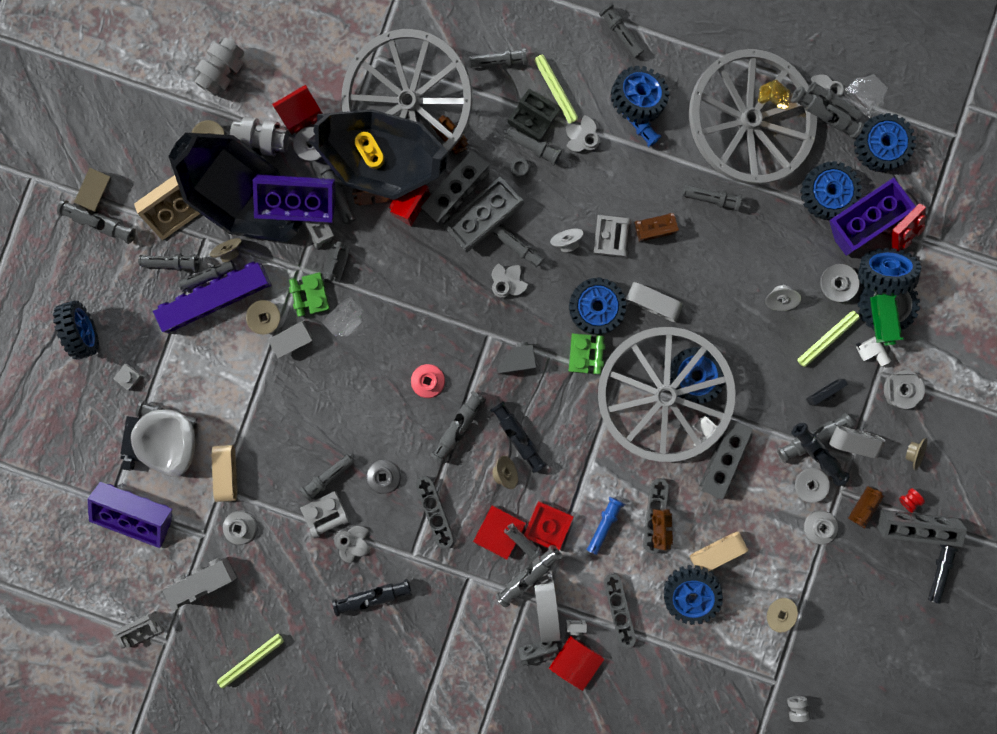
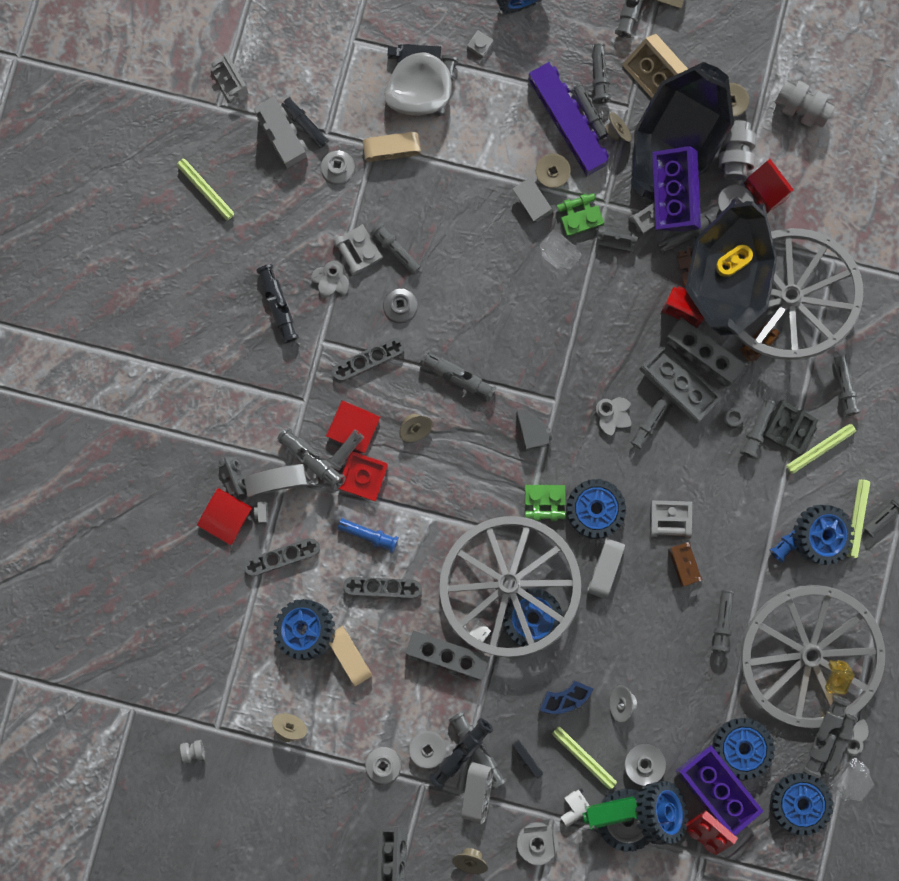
camera: 85 degrees right, 5 degrees down
dark purple slope [87,482,172,548] -> none
coral piece [411,364,445,398] -> none
black piece [490,401,547,474] -> none
light grey piece [550,228,583,252] -> none
light grey plate [566,115,600,152] -> none
reddish brown hinge [652,509,673,550] -> none
reddish brown hinge [848,486,884,529] -> none
red wheel [899,488,925,513] -> none
none -> black pin [281,97,329,148]
none -> dark blue brick [538,680,593,714]
none -> yellowish green axle [846,480,870,558]

